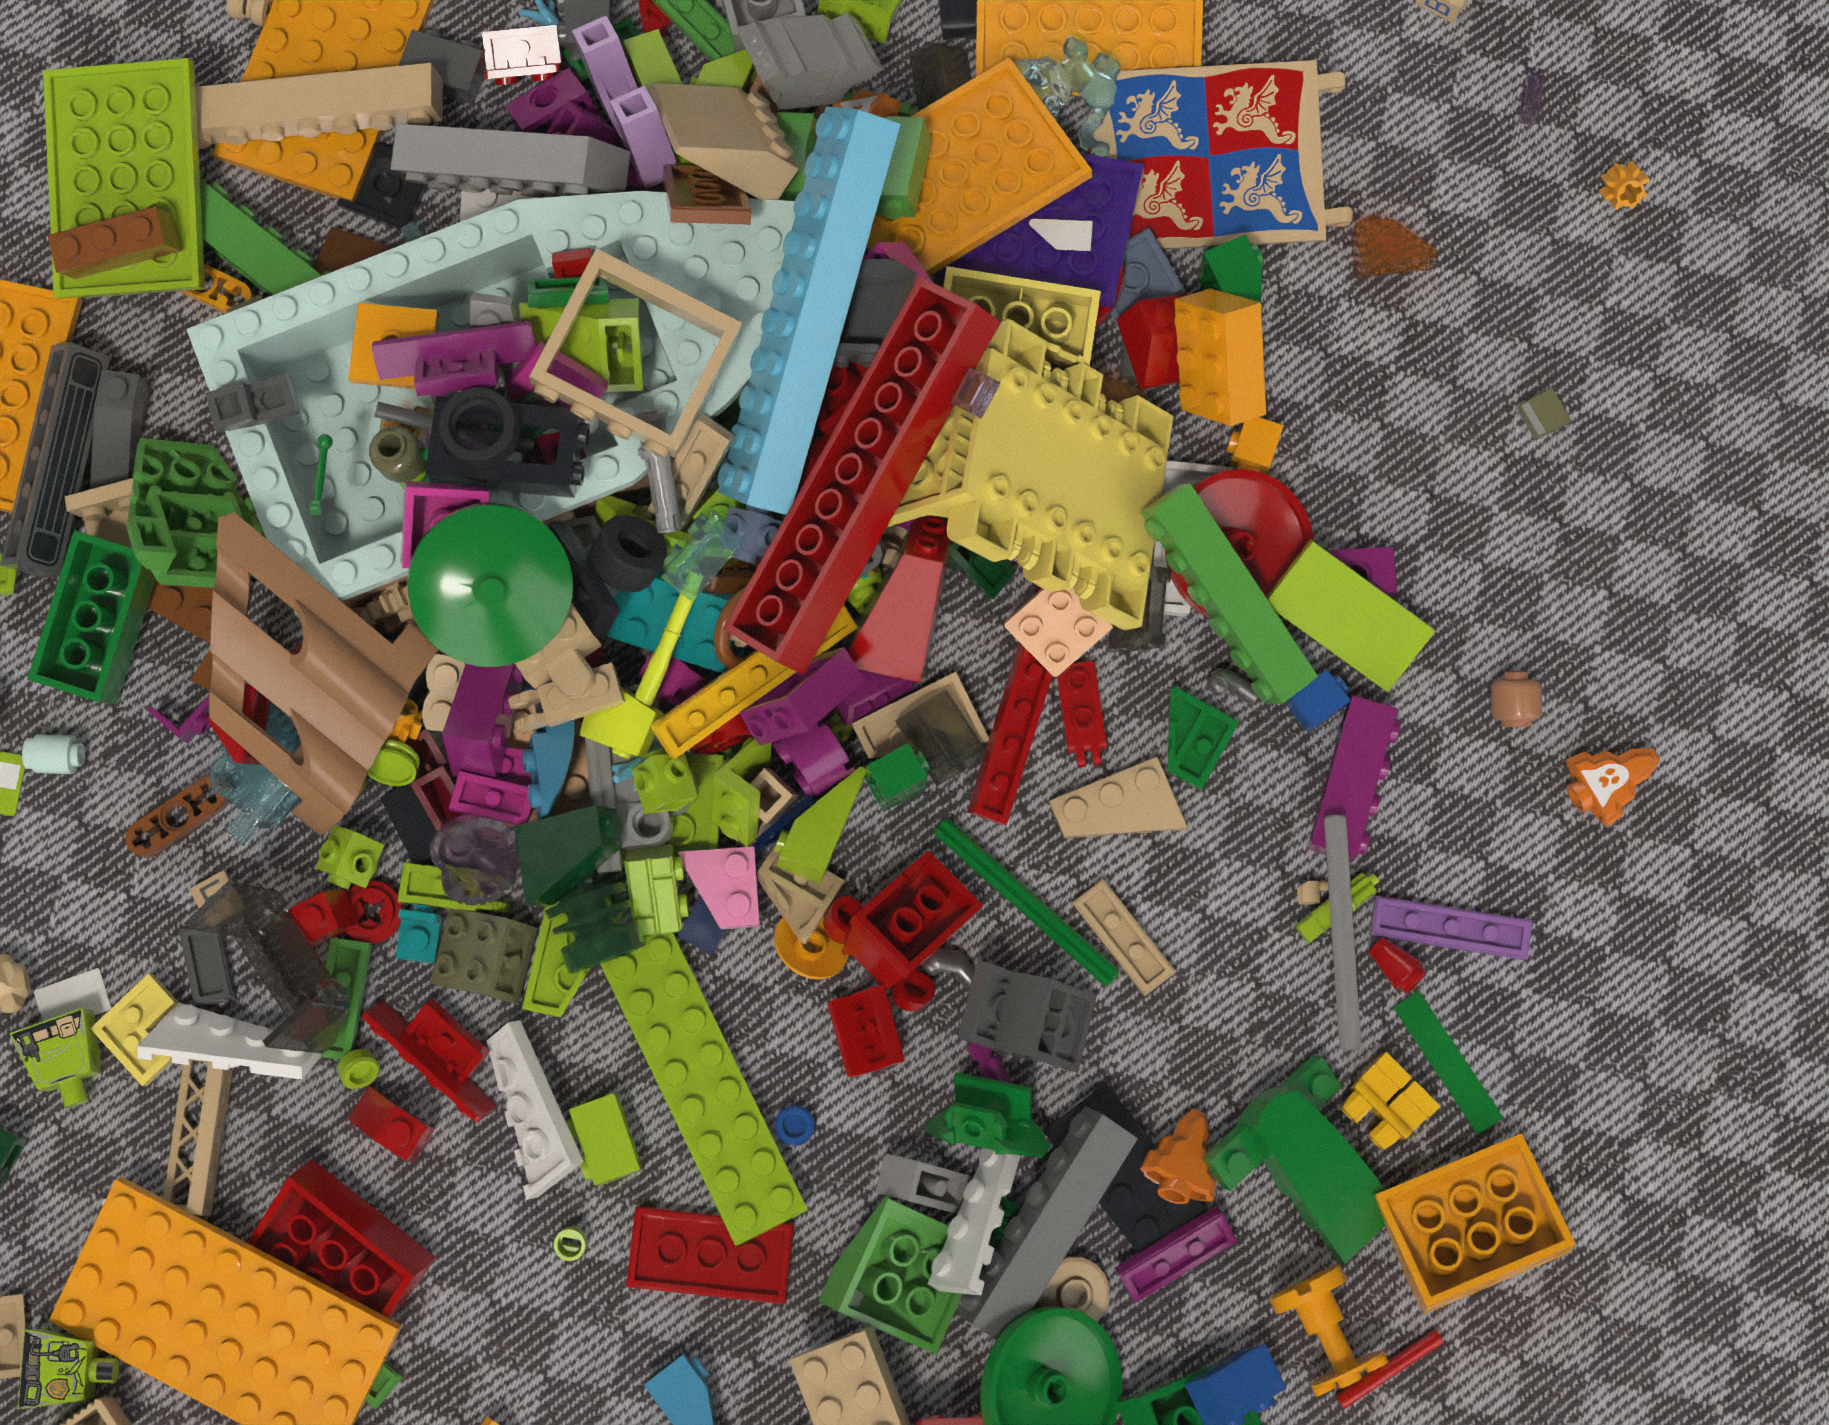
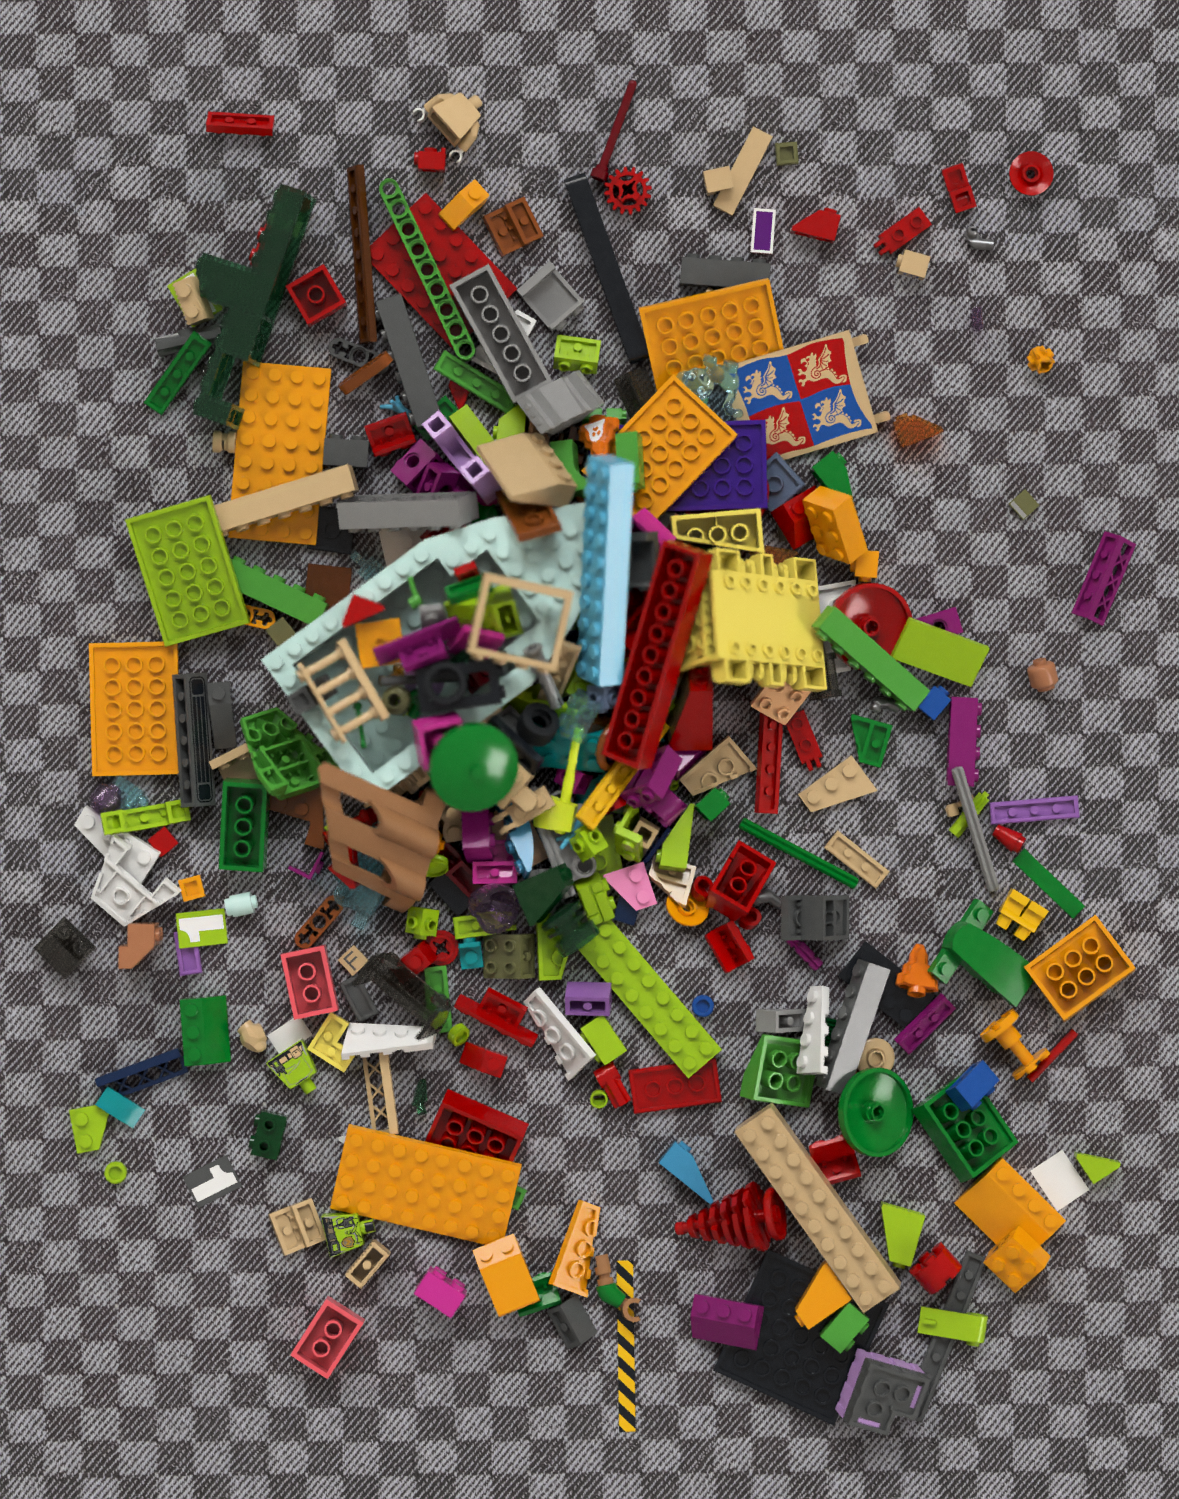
camera: 20 degrees left, 10 degrees up
dark orange brick [48,206,182,279] -> none
clear smoke panel [895,689,987,786] -> none
green piece [924,1072,1050,1158] -> none
tile [951,368,1000,419] -> none
white sticker [1029,219,1093,251] -> none
orange rock [1566,748,1660,827] -> none
none -> coral brick [281,944,339,1020]
none -> tan fence [295,637,390,744]
none -> red slope [342,594,386,628]
none -> bright green hand [407,576,423,610]
none -> clear green bar [412,1078,427,1115]
none -> medium lavender brick [565,981,612,1016]
none -> red piece [593,1061,631,1109]
none -> magenta fence [1071,531,1136,626]

